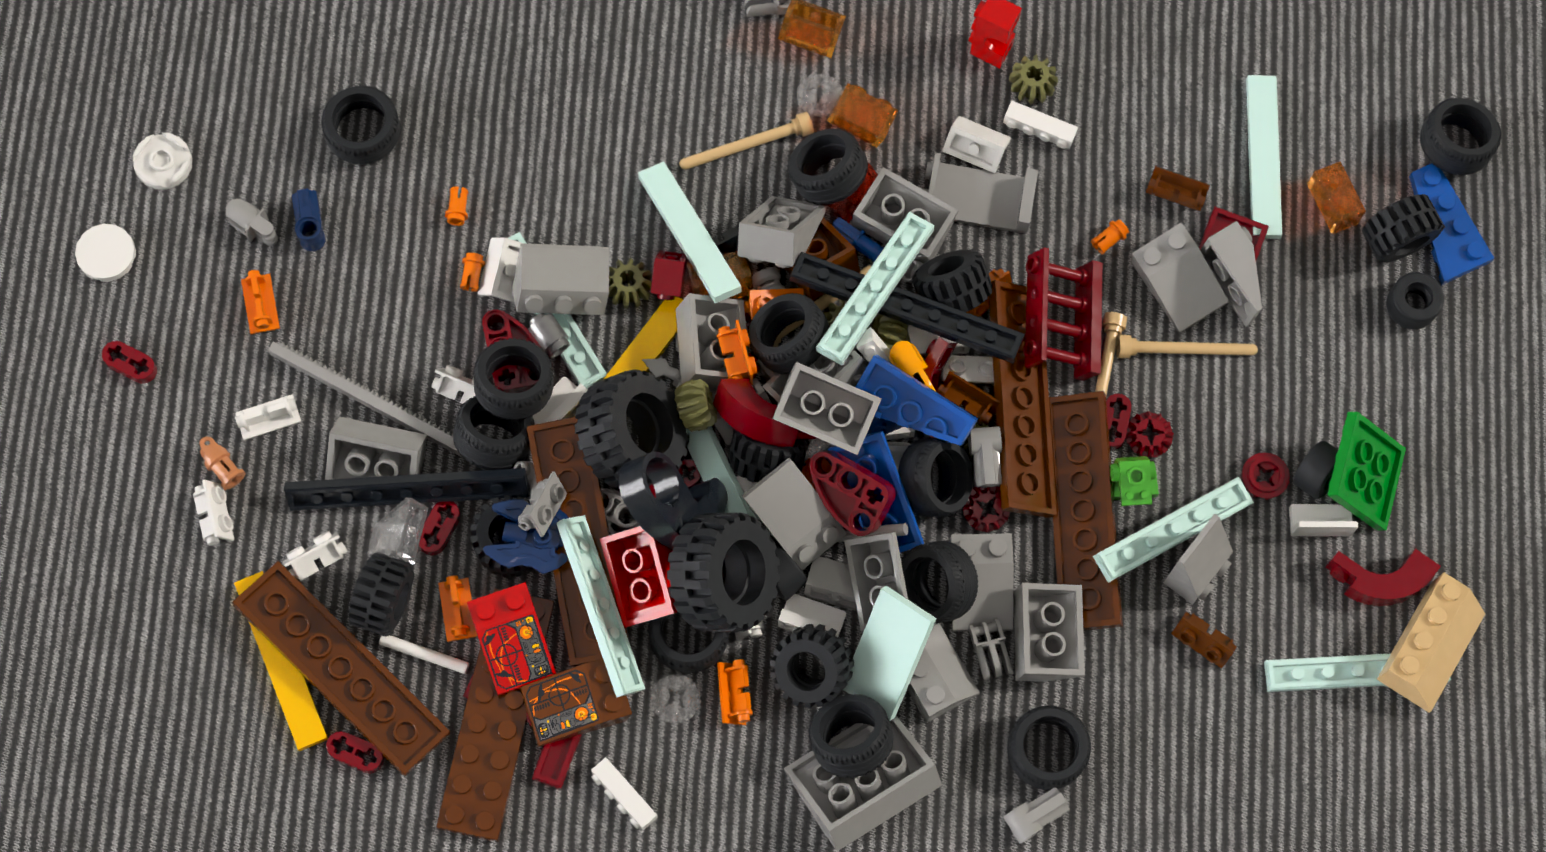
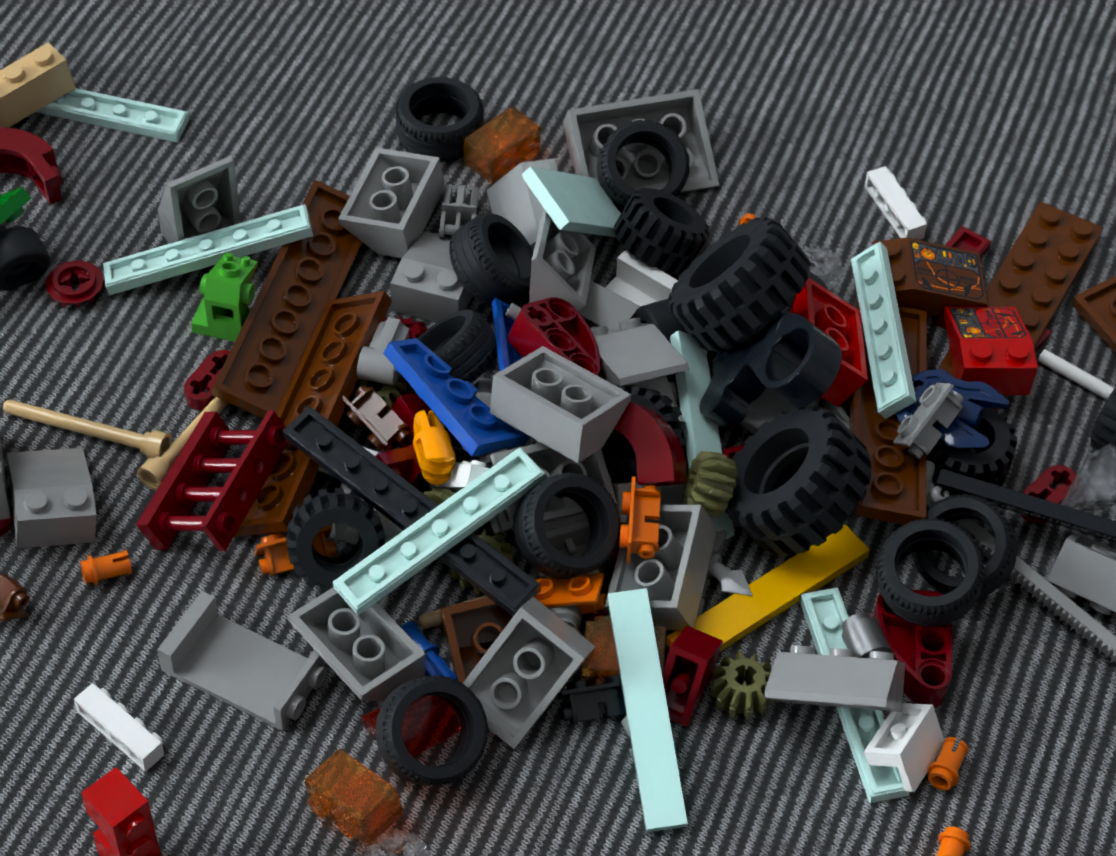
camera: 160 degrees left, 20 degrees down
white hinge [431,365,476,404] -> none
orange hinge [438,575,478,642] -> none
white panel [533,377,587,425] -> none
tan piece [679,111,814,170] -> none
white panel [942,116,1011,173] -> none
light grey piece [1003,788,1070,844] -> none
olive gear [1009,54,1058,105] -> none
dark red gear [1126,411,1174,458] -> none
reddish brown hinge [1171,611,1237,669] -> none
white panel [1289,504,1358,536] -> none
none -> clear orange brick [464,106,541,184]

